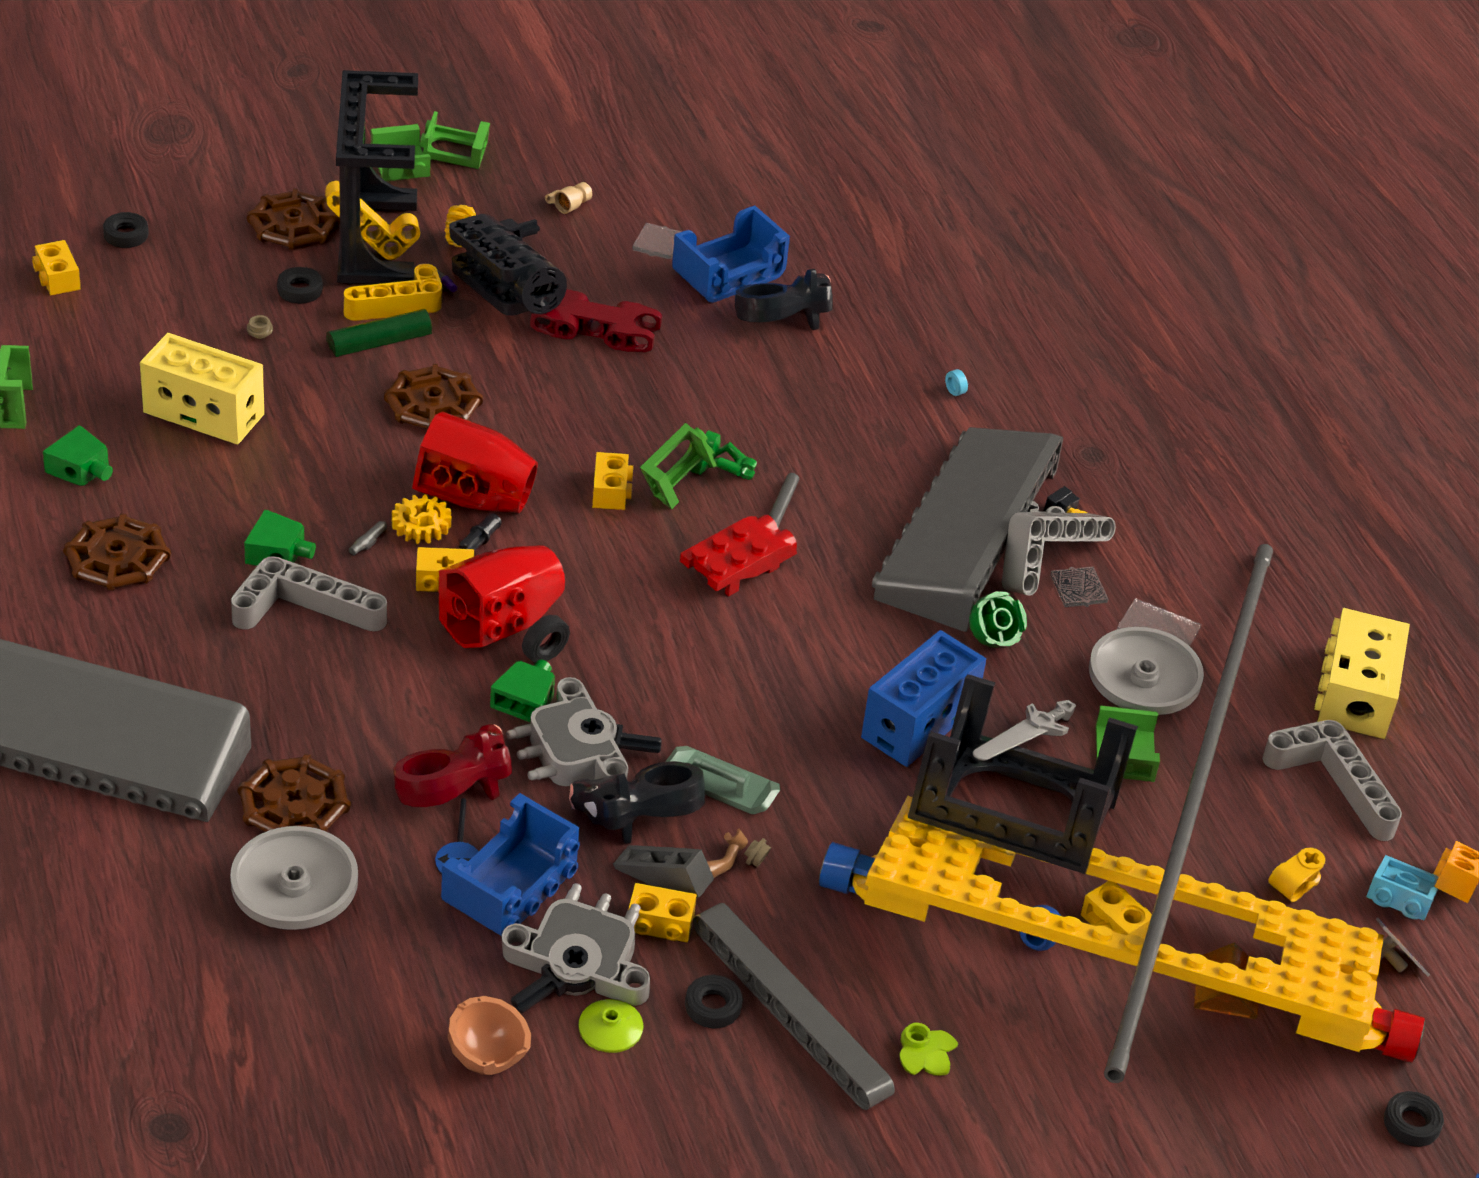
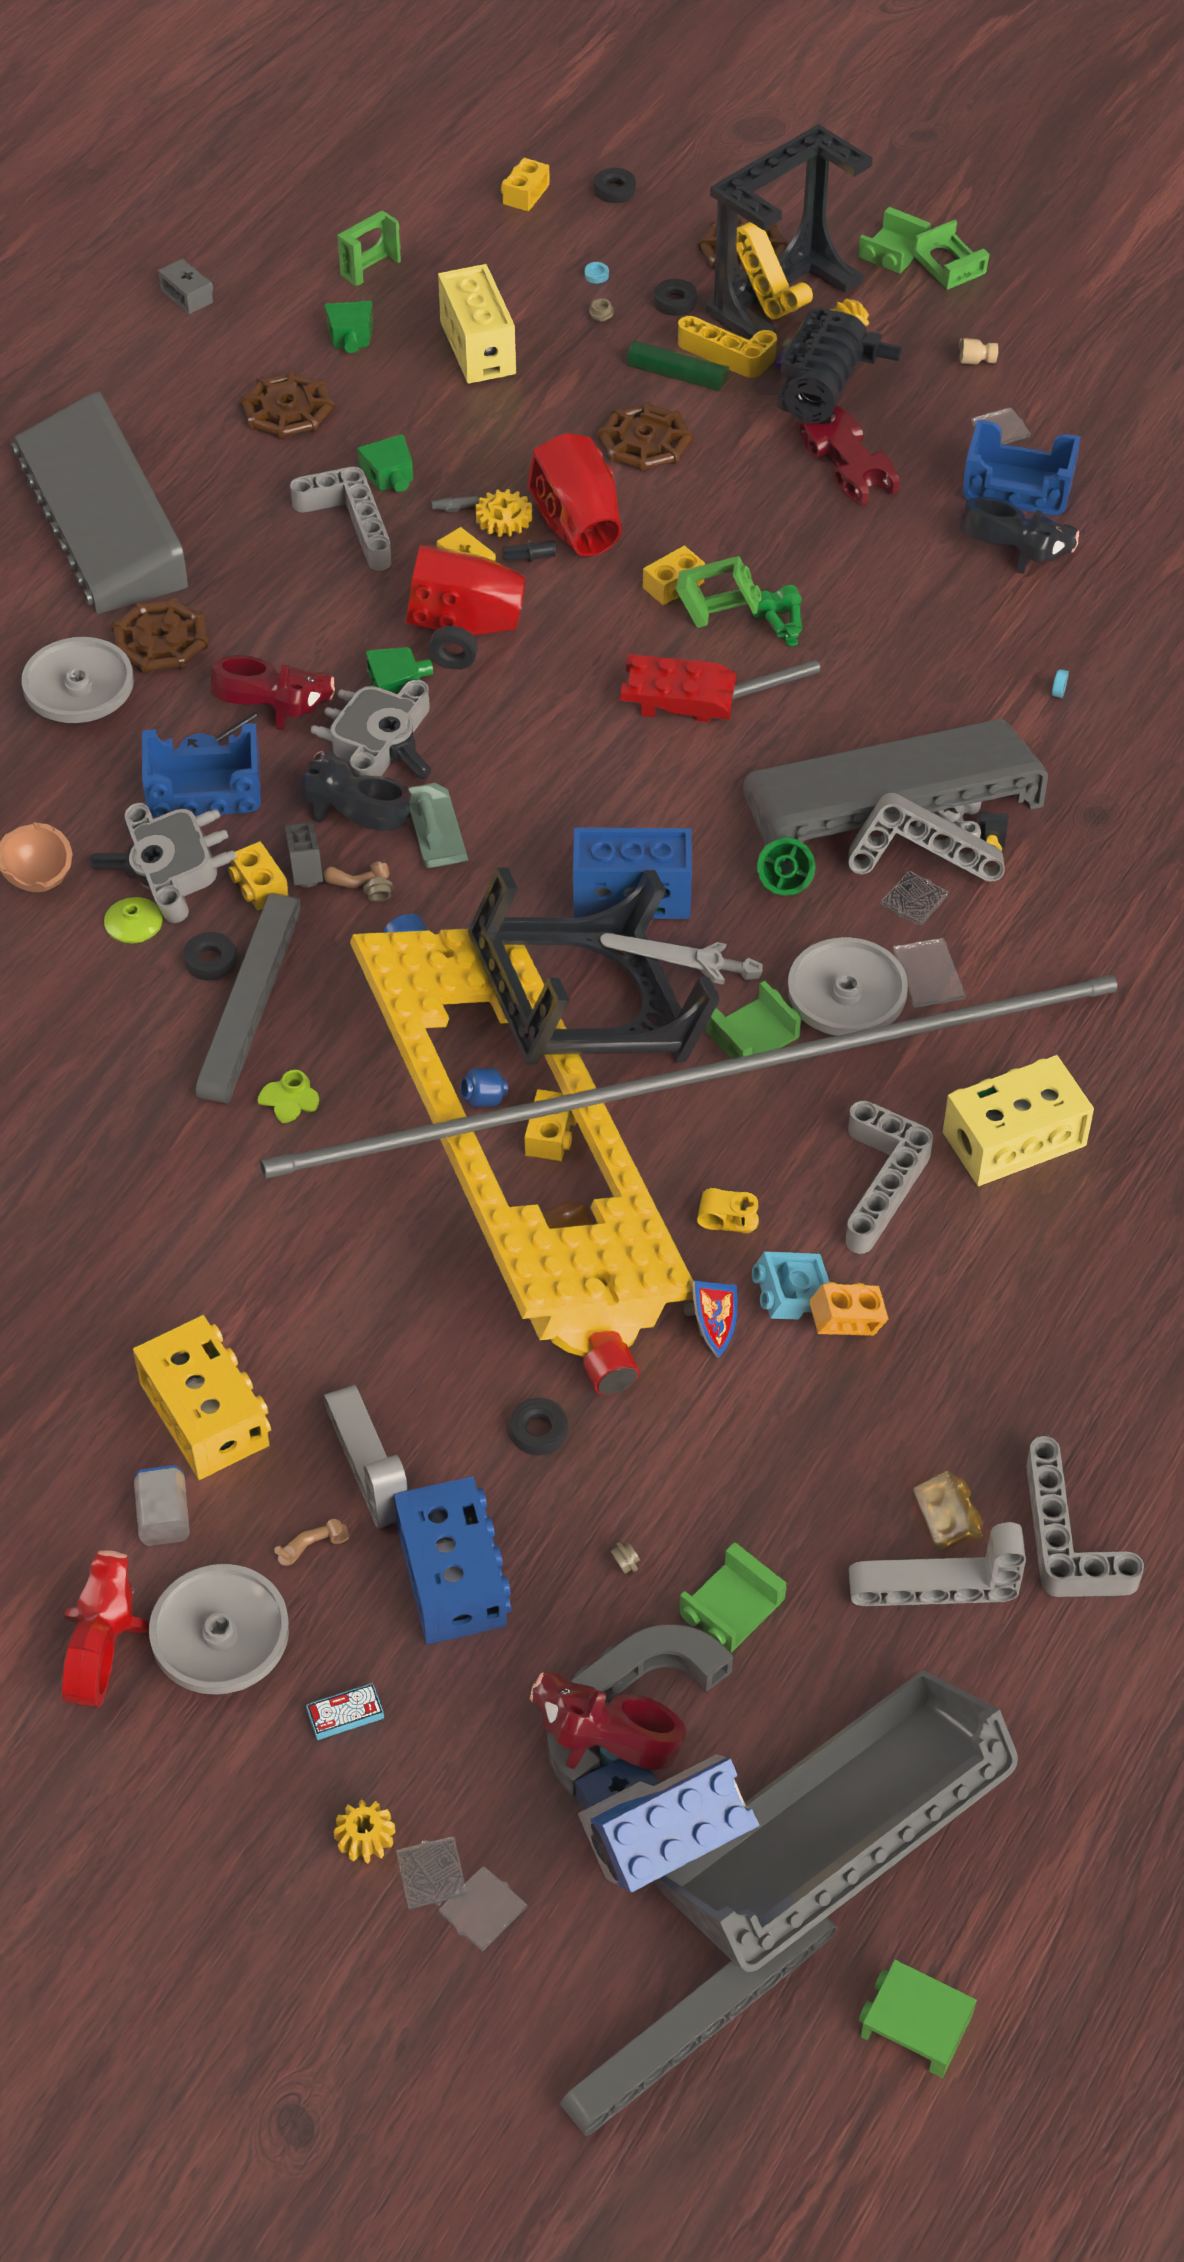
camera: 55 degrees right, 10 degrees up
none -> medium azure tile [584,262,609,283]

